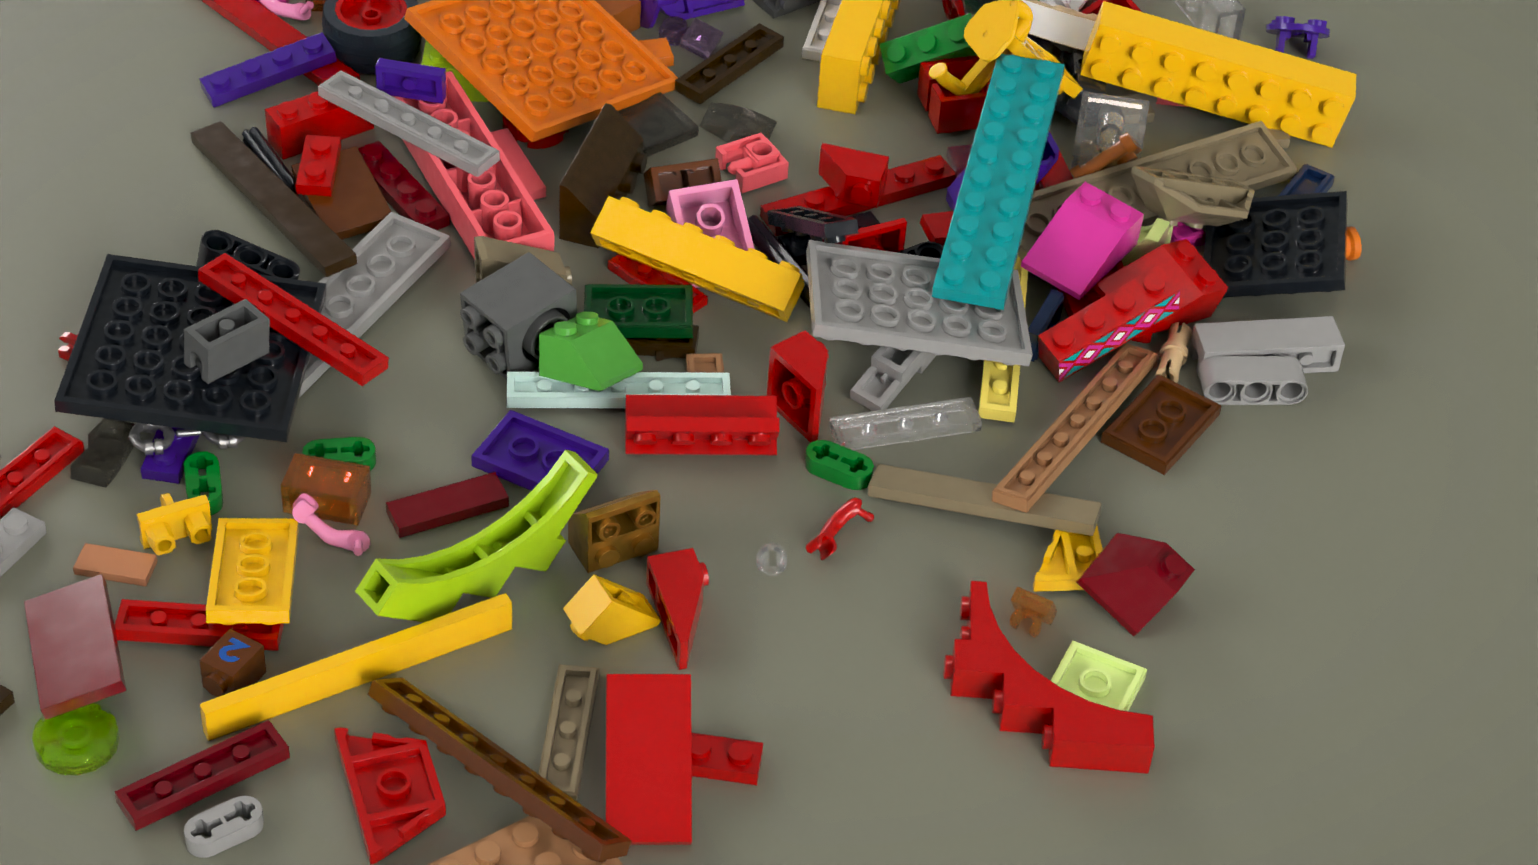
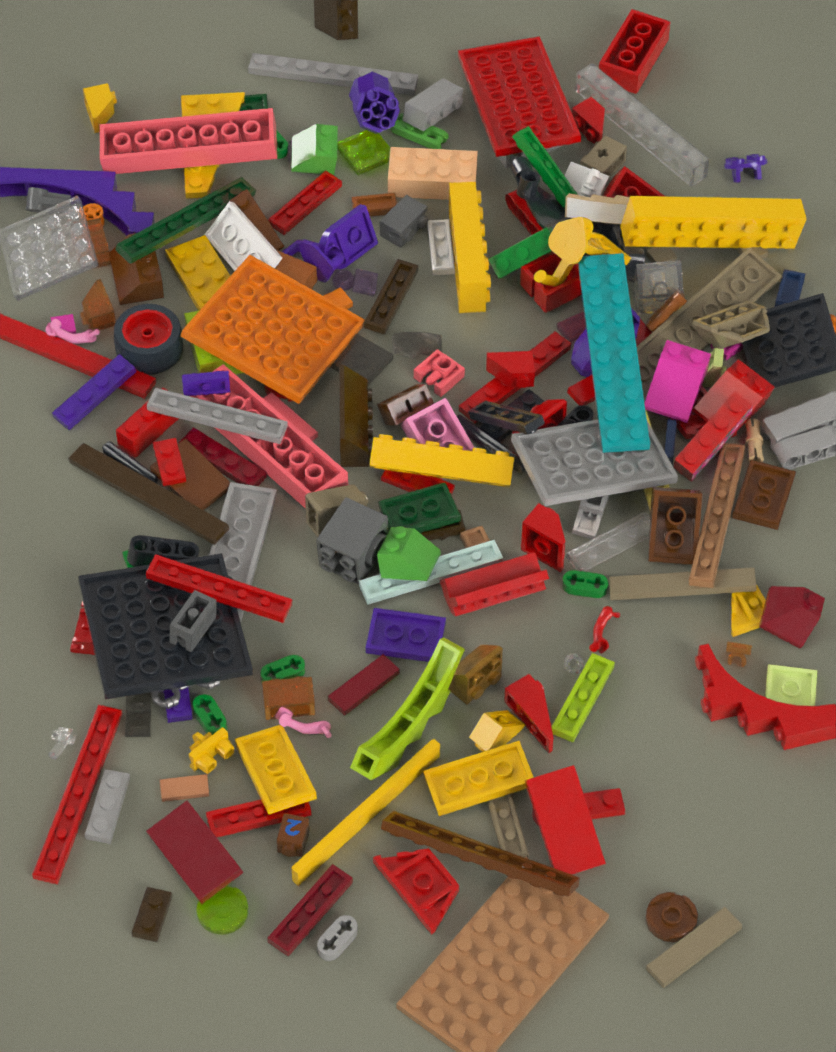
camera: 15 degrees left, 10 degrees up
none -> yellow plate [423,740,534,816]
none -> lime plate [551,653,615,743]
none -> reddish brown slope [648,487,703,565]

